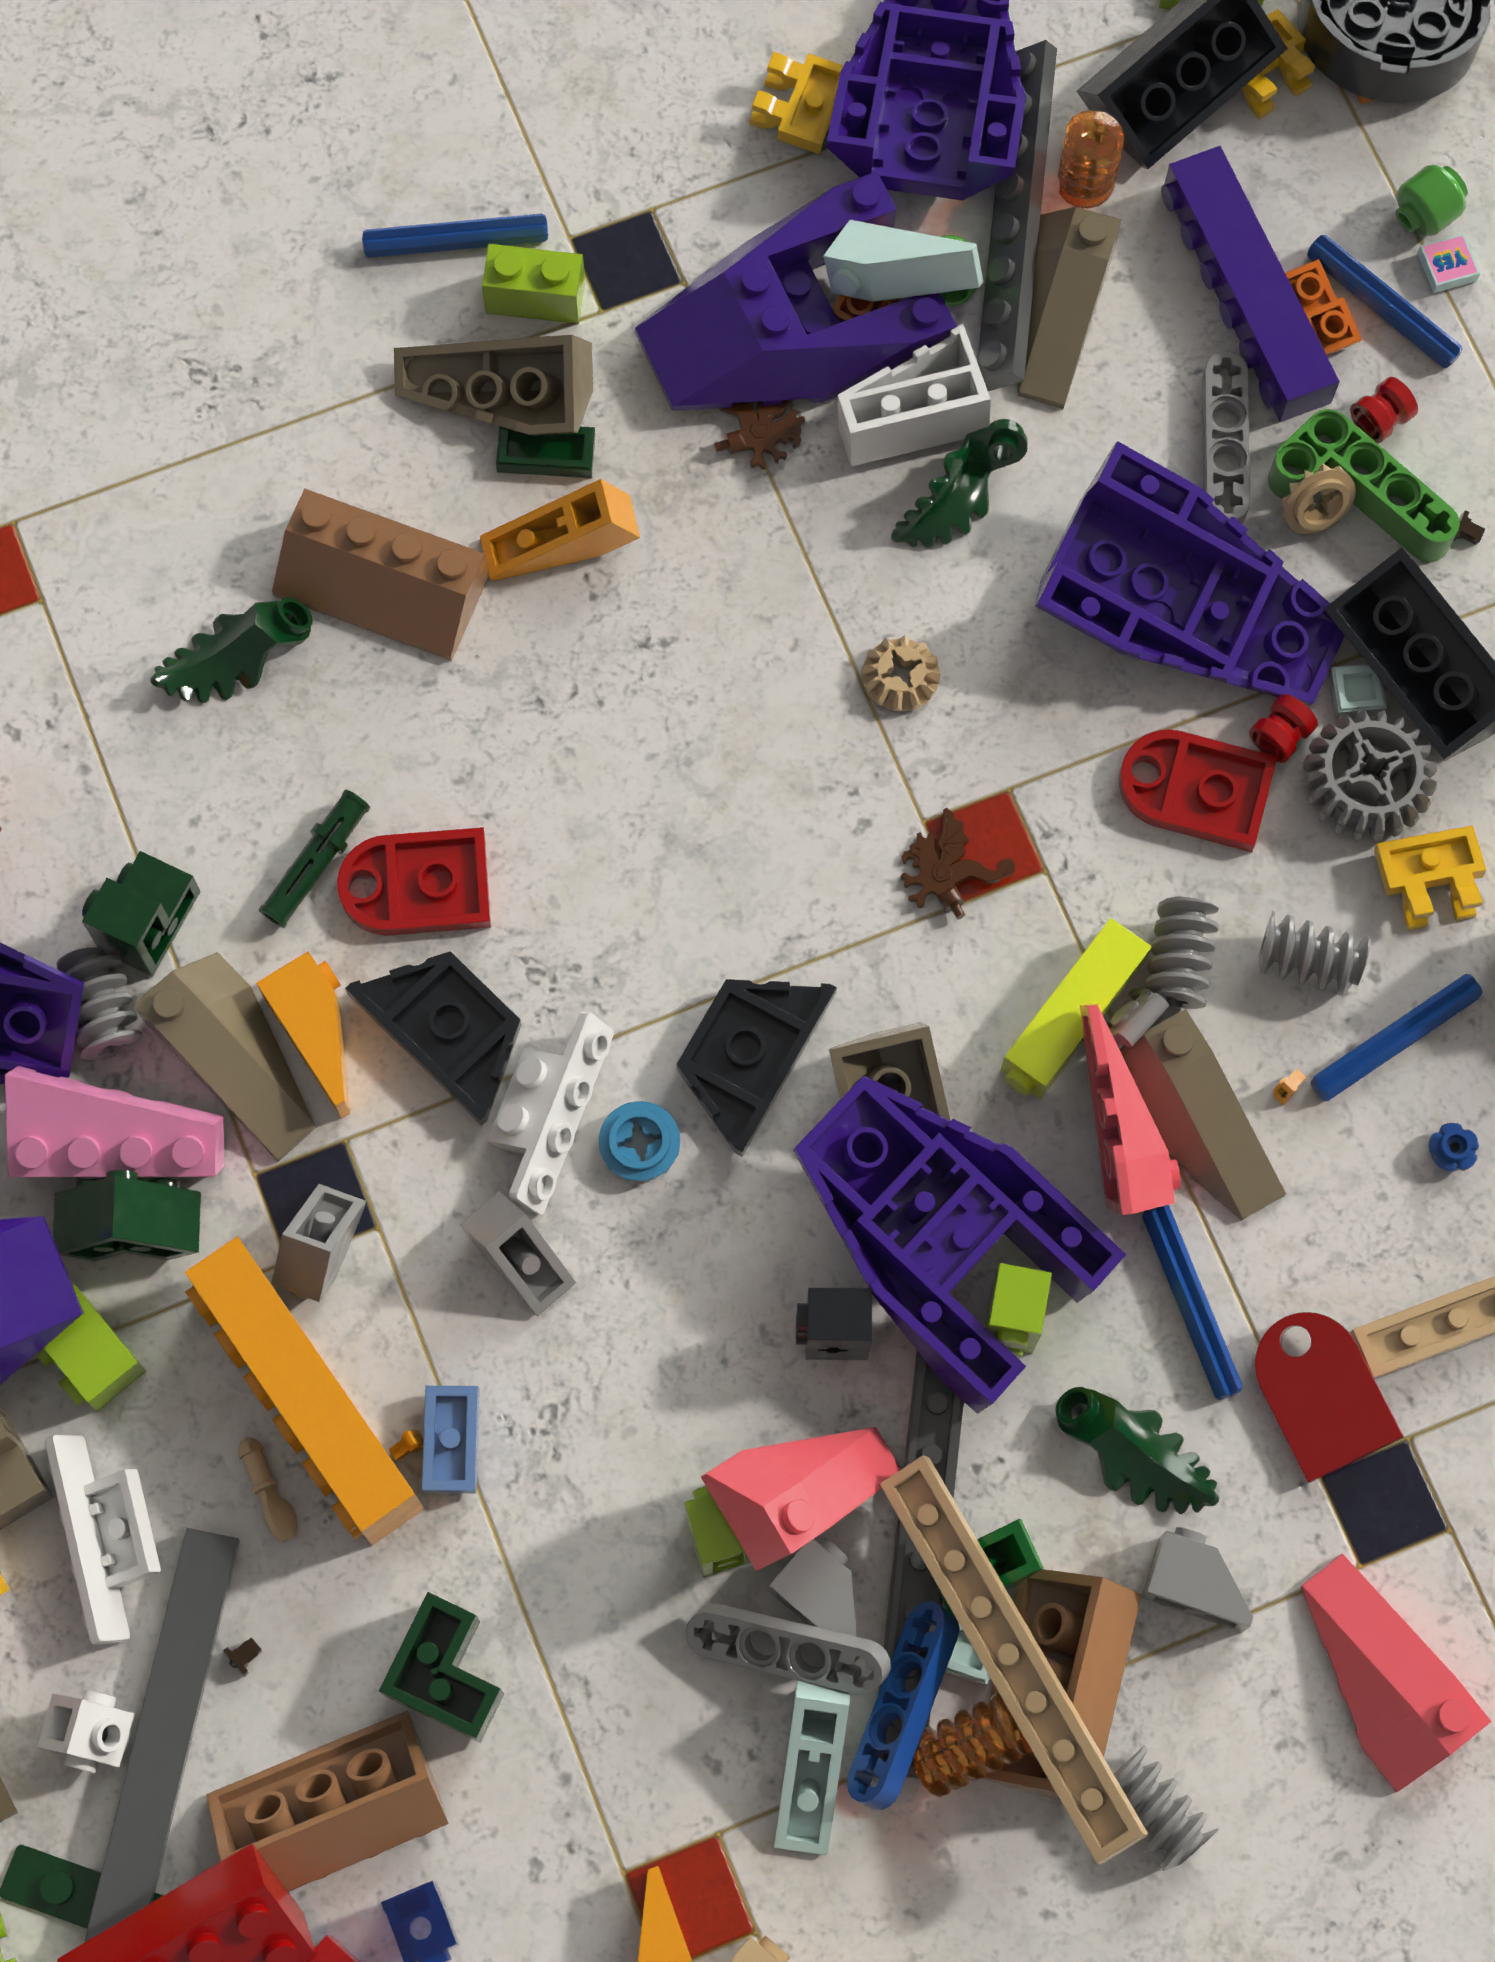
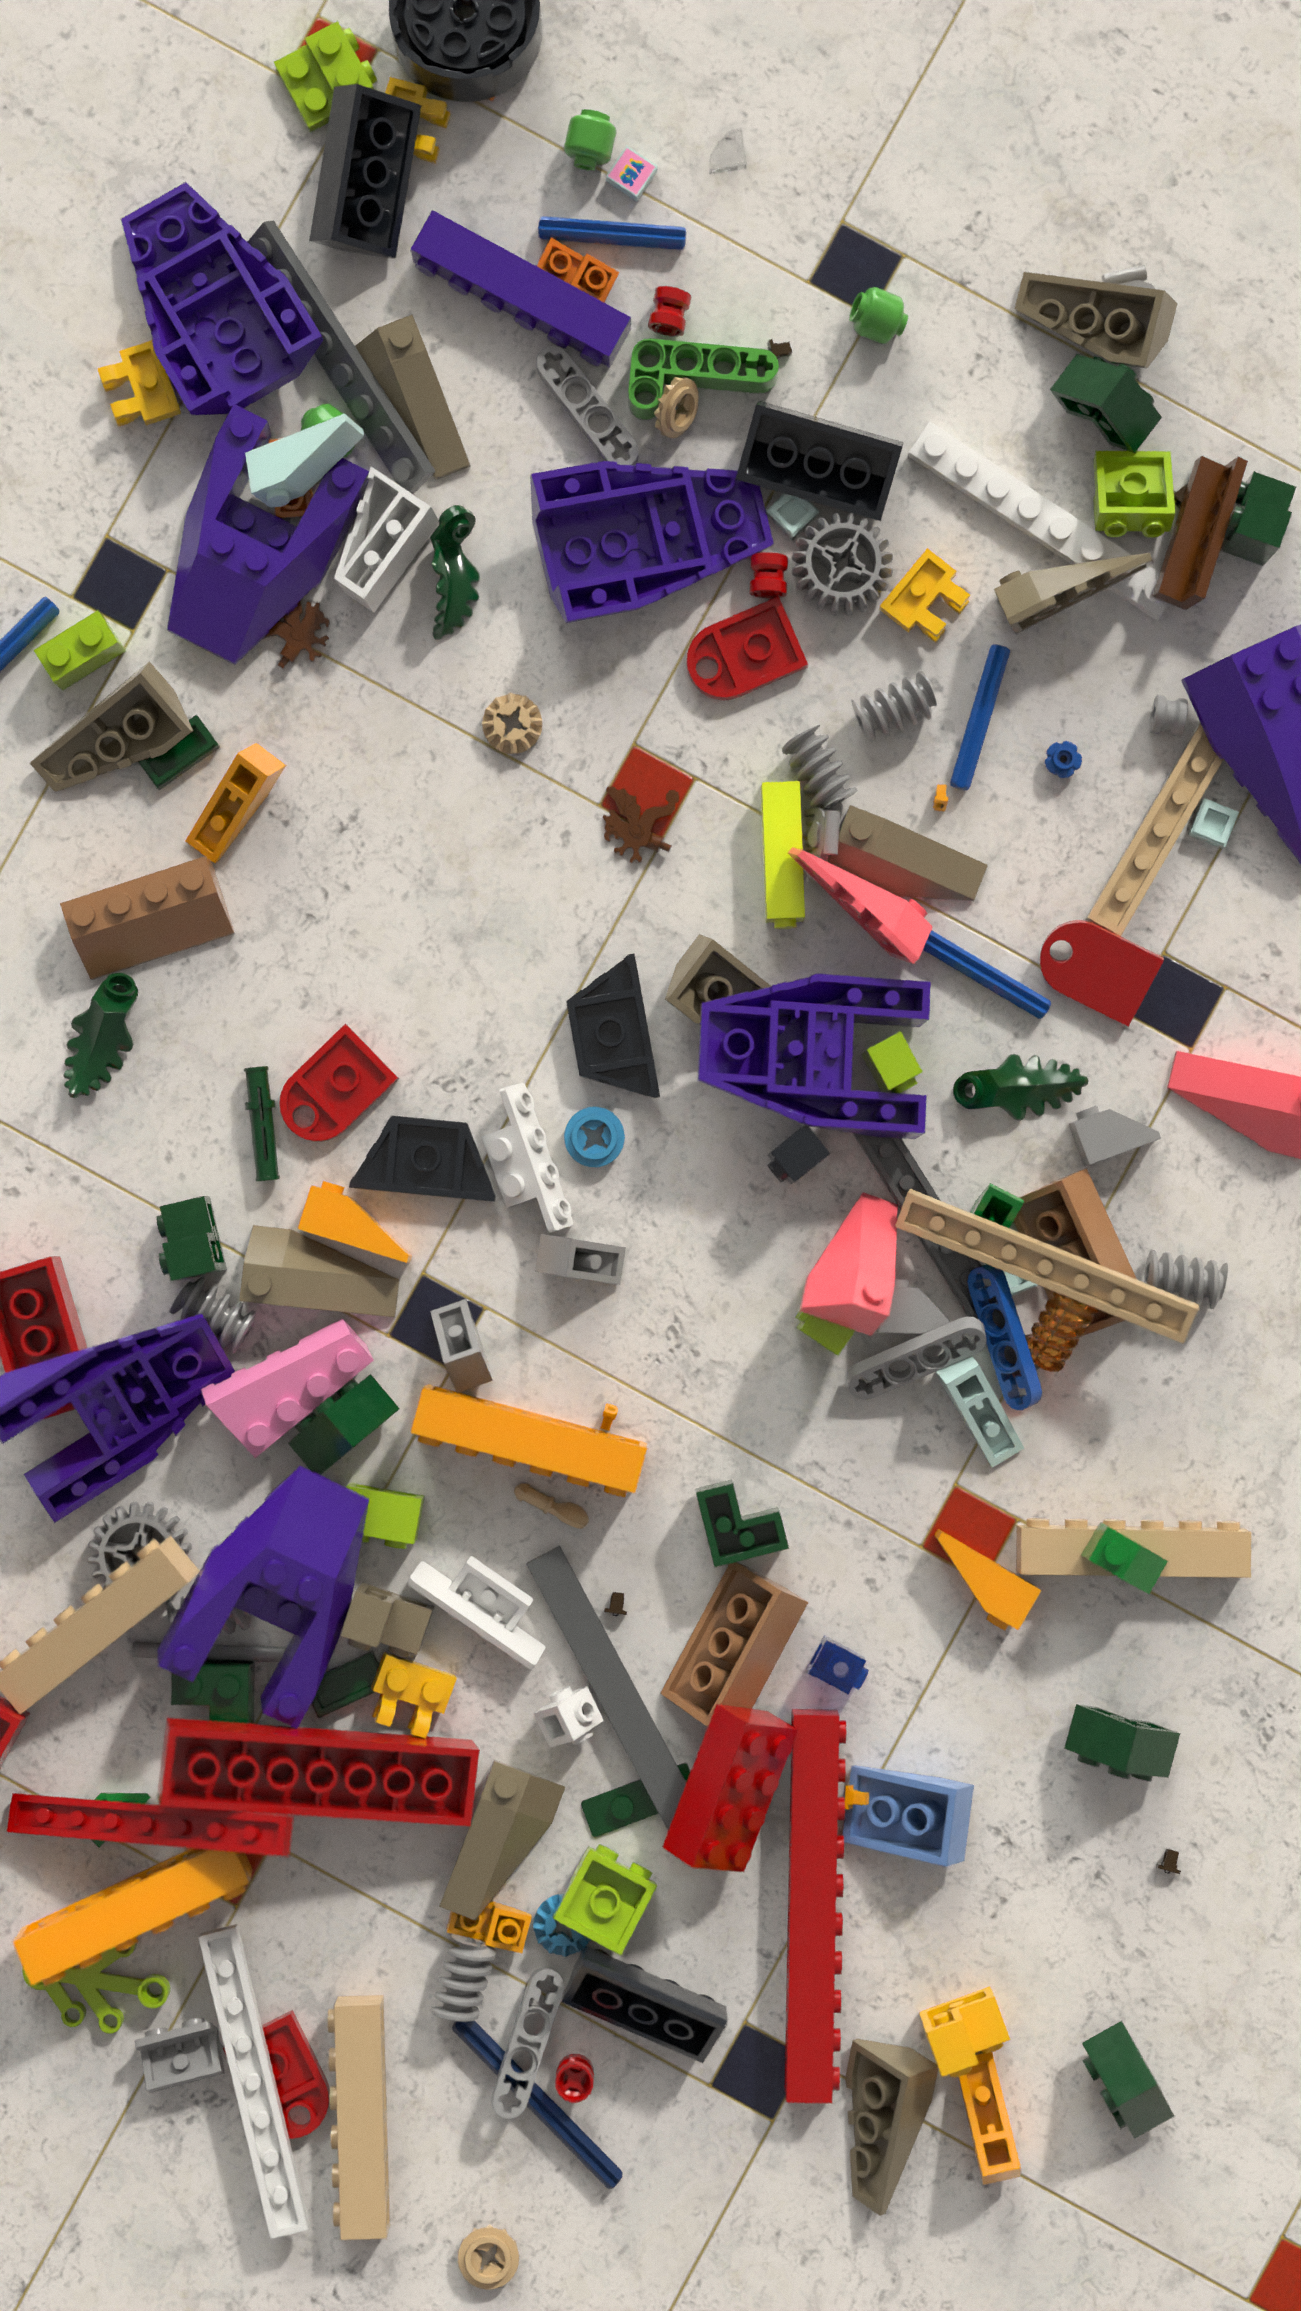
camera: 40 degrees left, 15 degrees up
medium blue plate [422,1385,479,1494] -> none
clear orange piece [1058,110,1124,209] -> none

